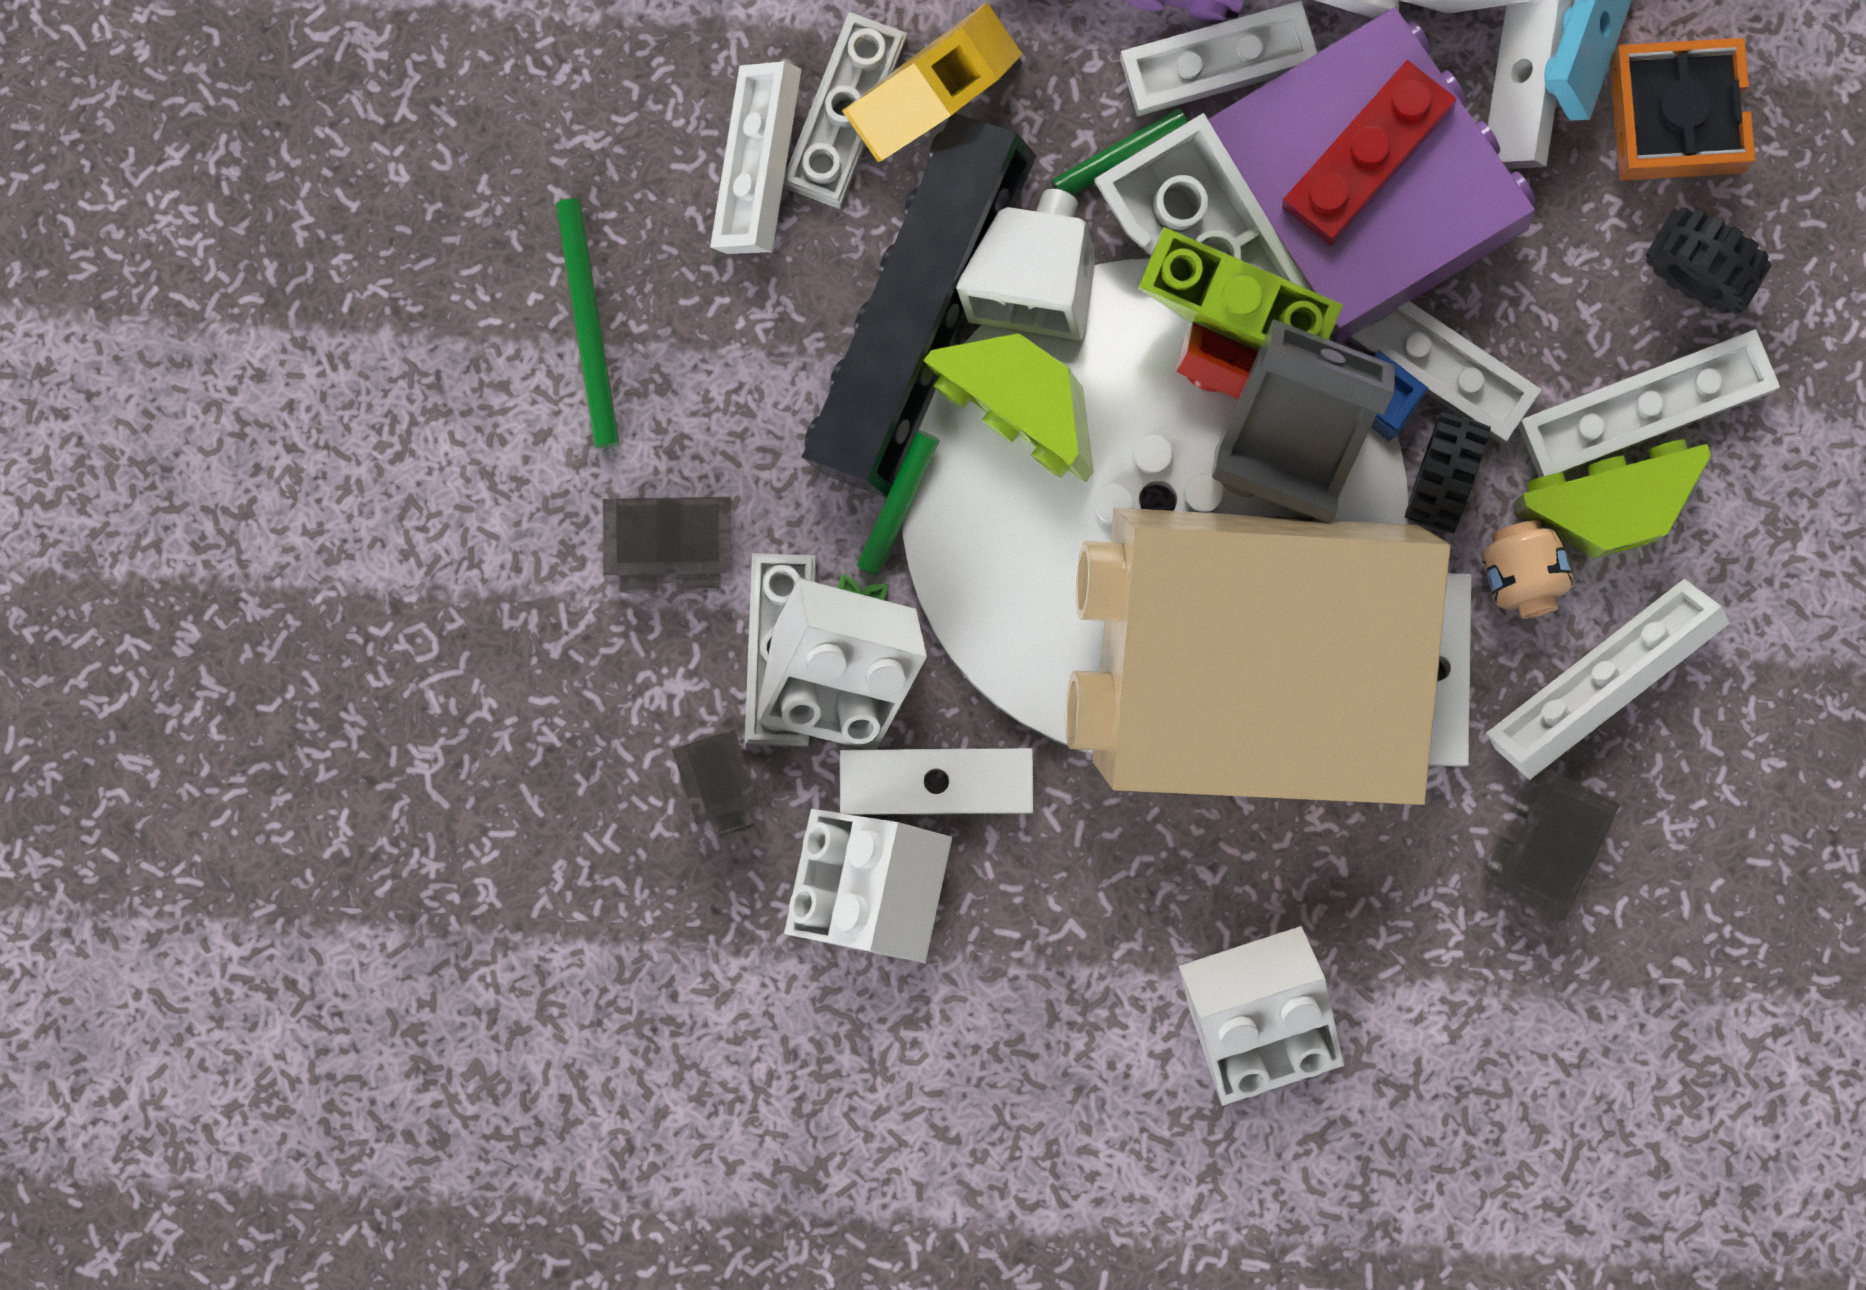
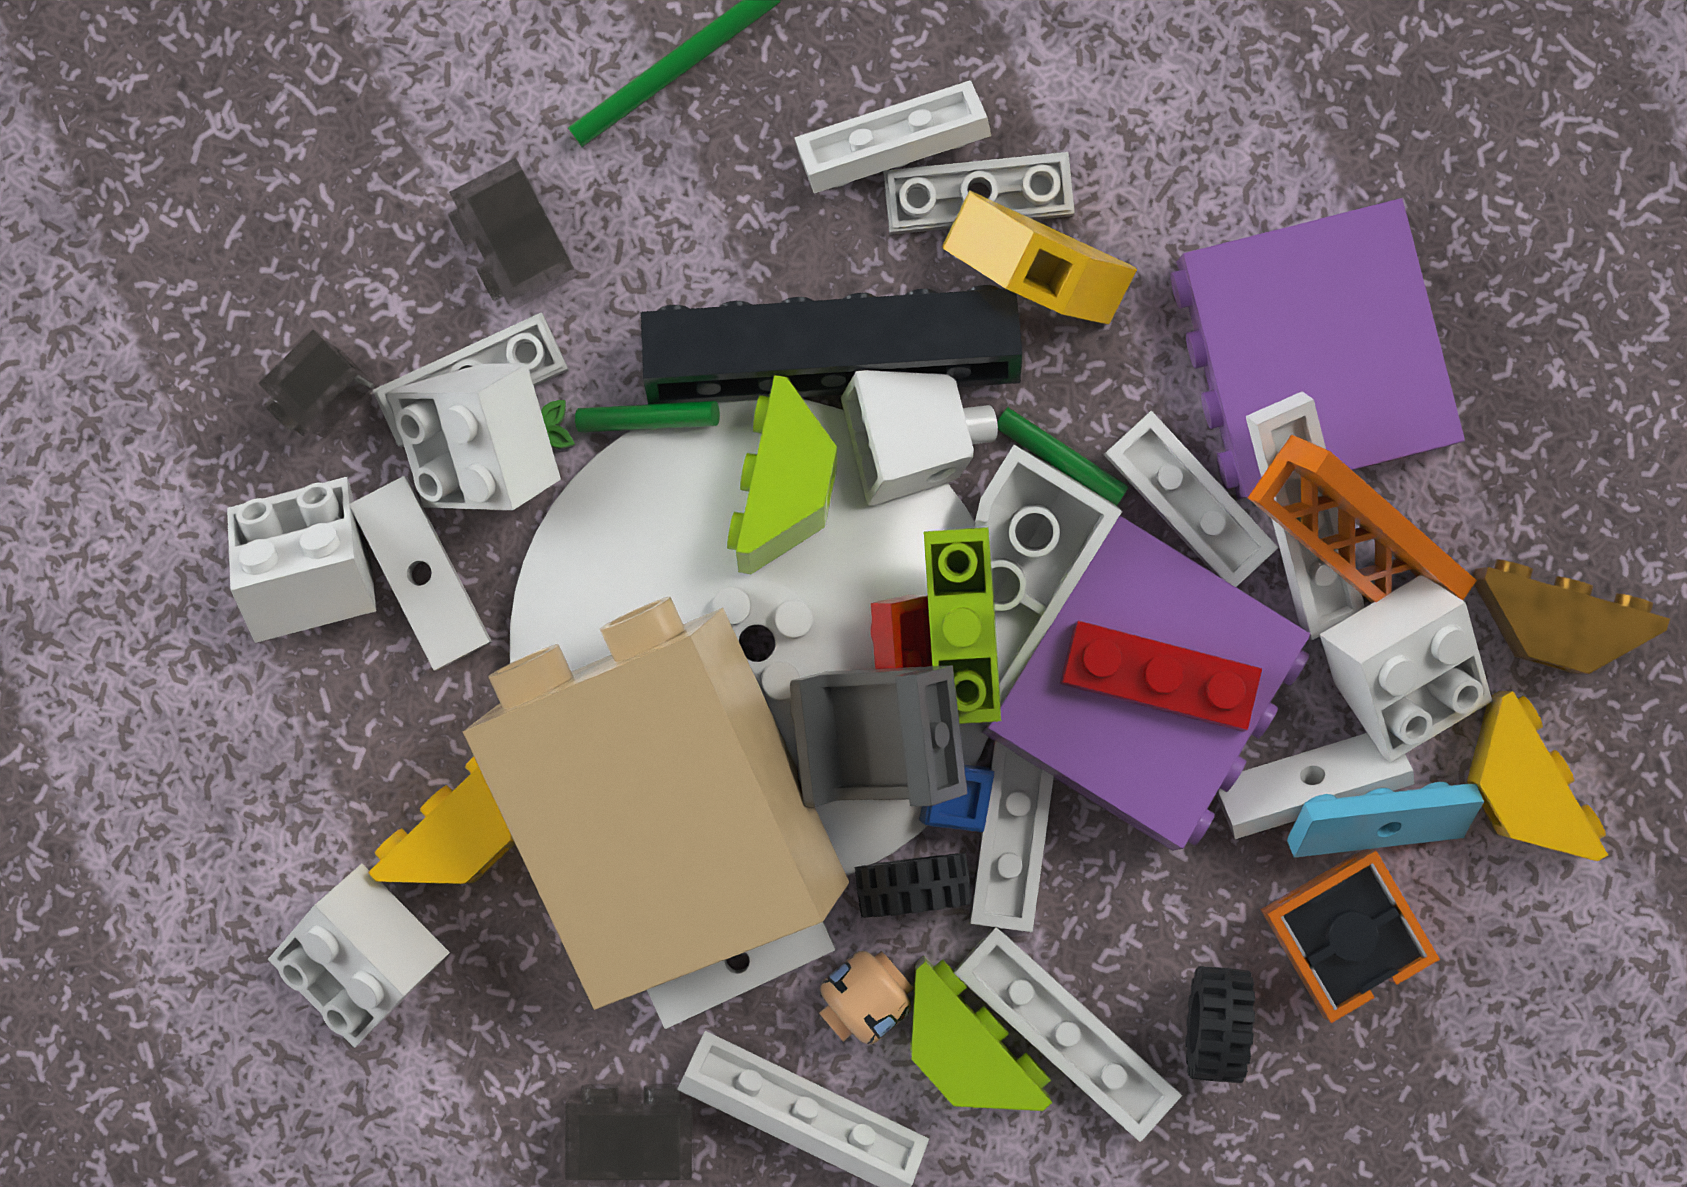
camera: 60 degrees right, 5 degrees up
none -> yellow slope [368,756,515,884]

